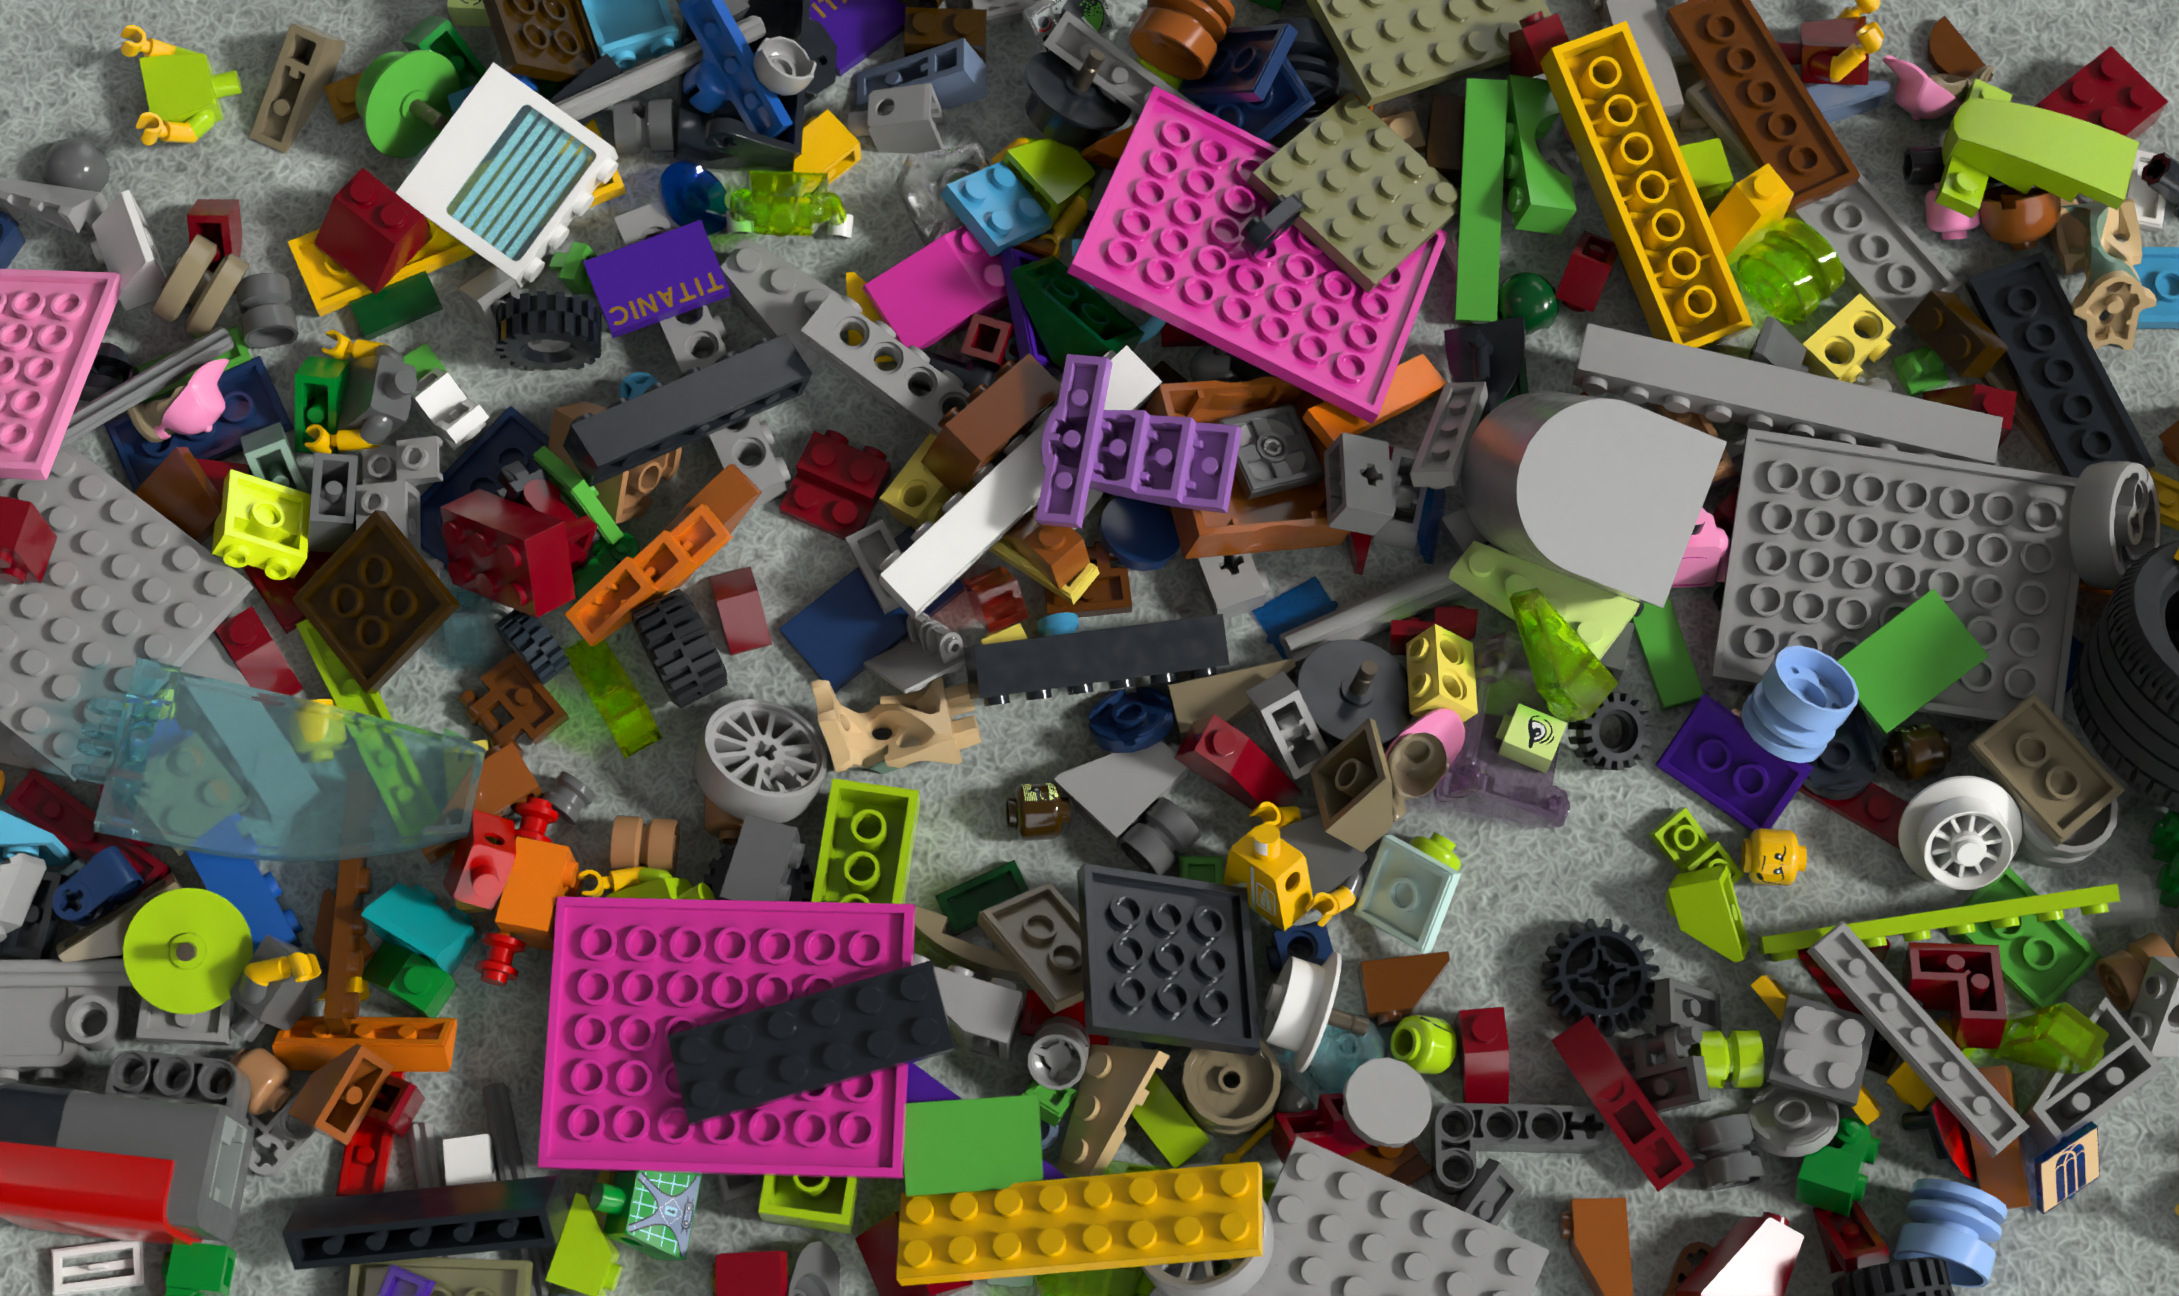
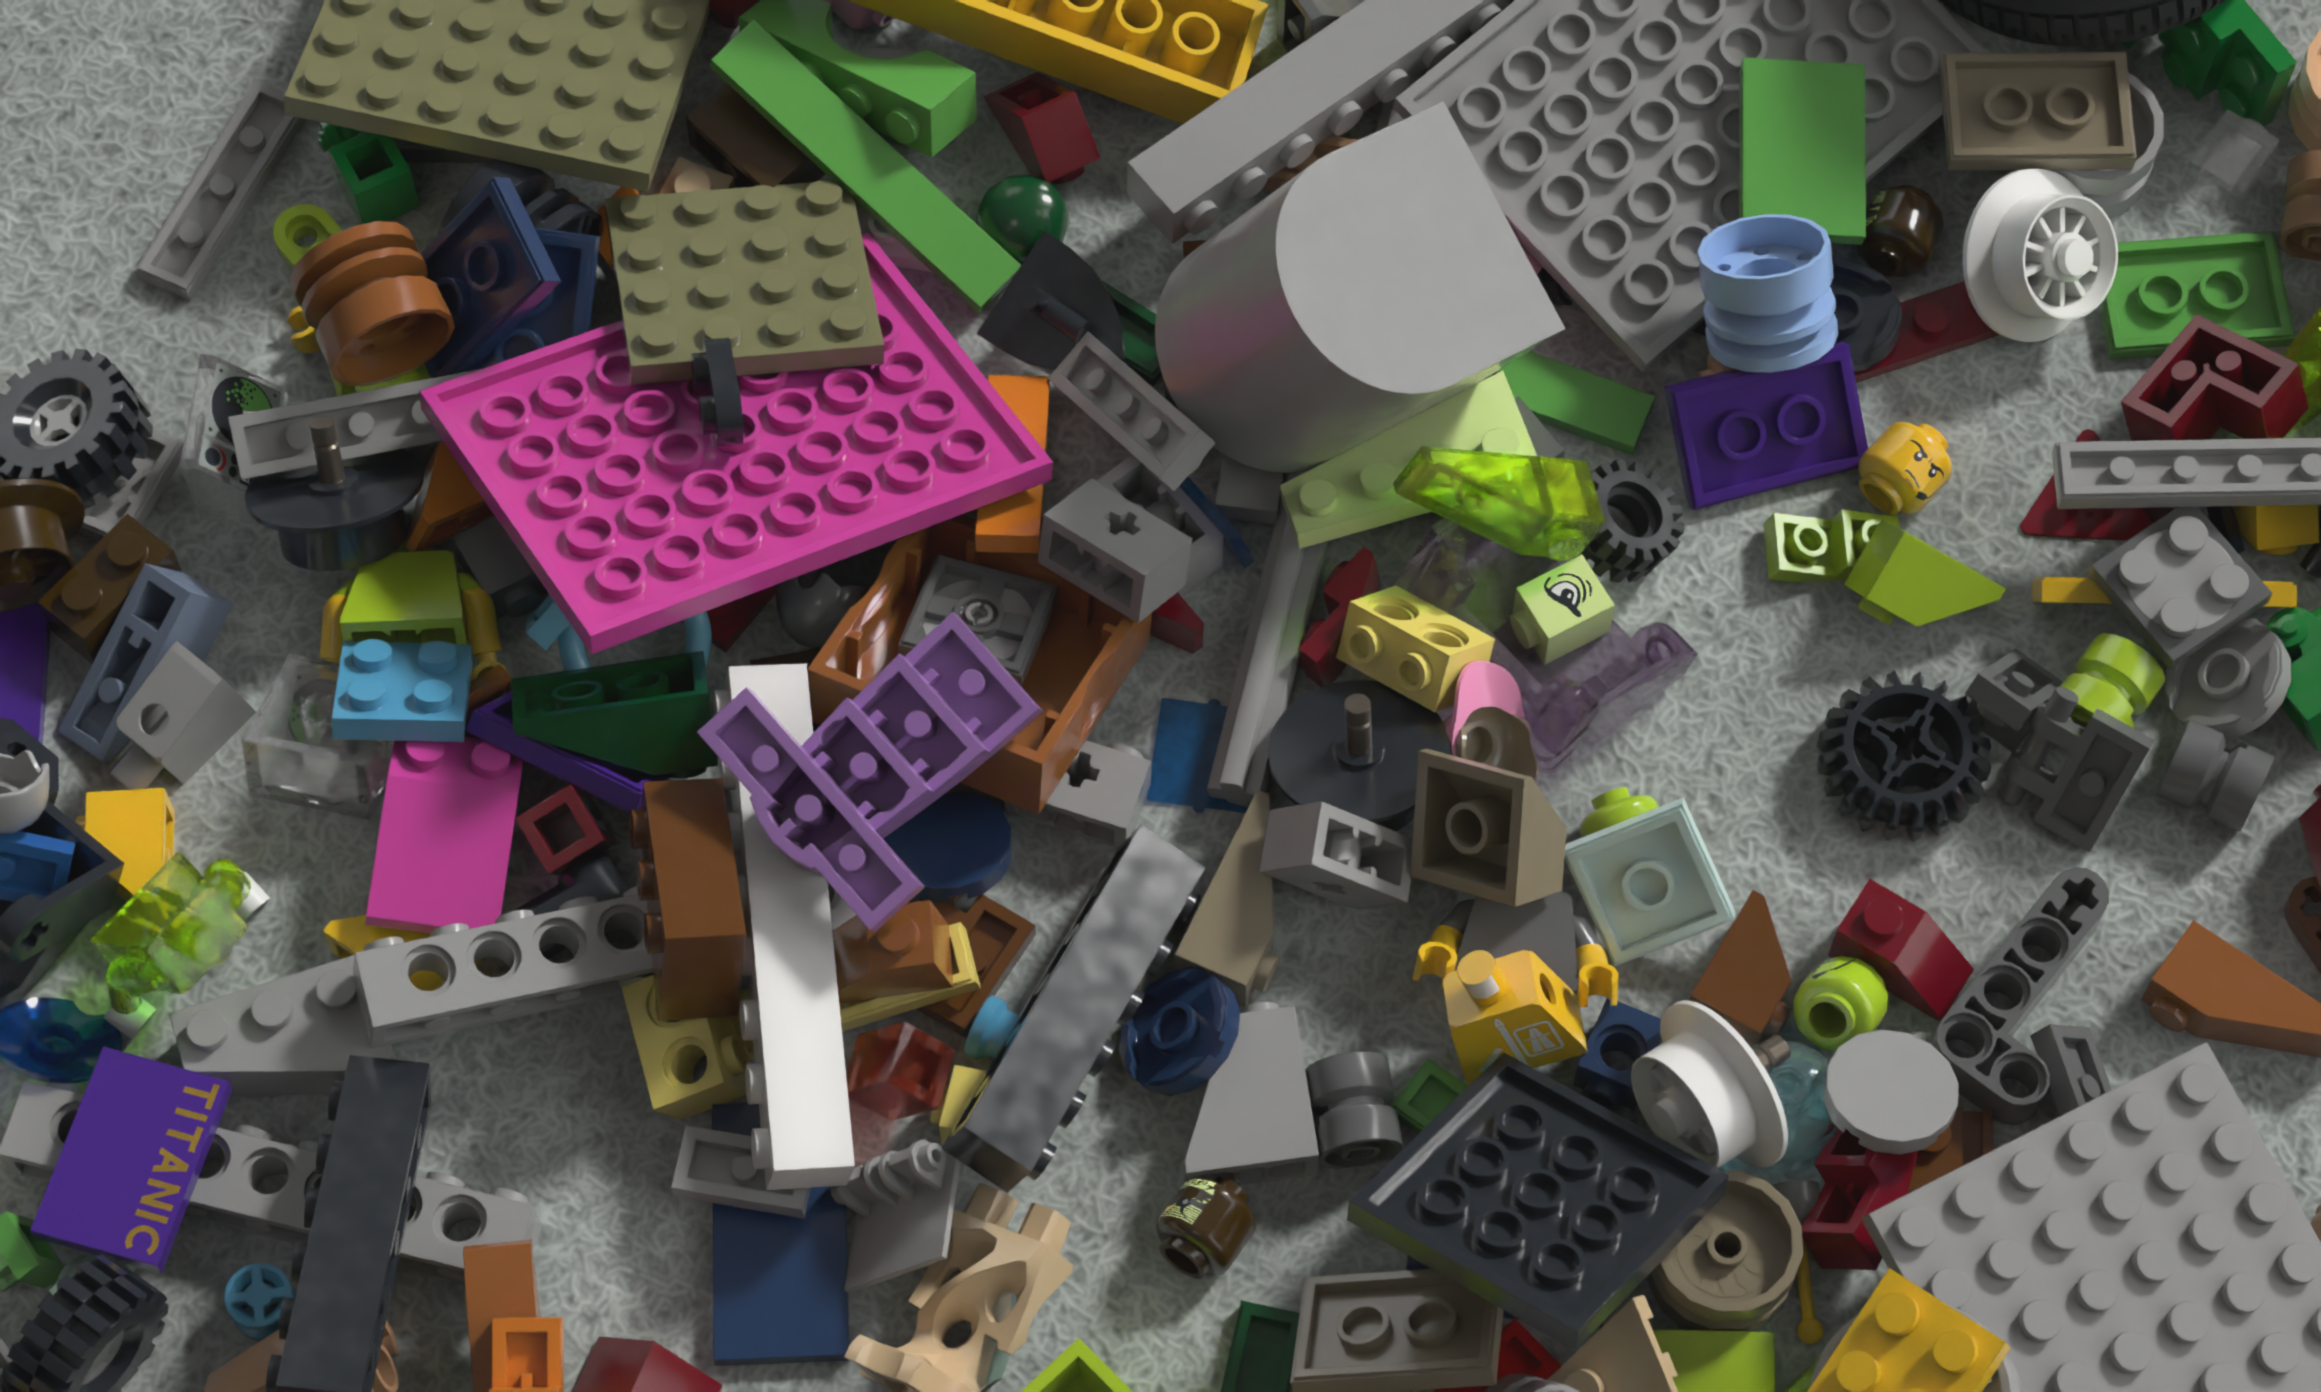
camera: 50 degrees left, 5 degrees down
dark red plate [779,430,892,541] -> none
dark red slope [1174,714,1301,810] -> none
dark red slope [1551,1015,1695,1192] -> none
lime plate [1757,884,2121,962] -> none

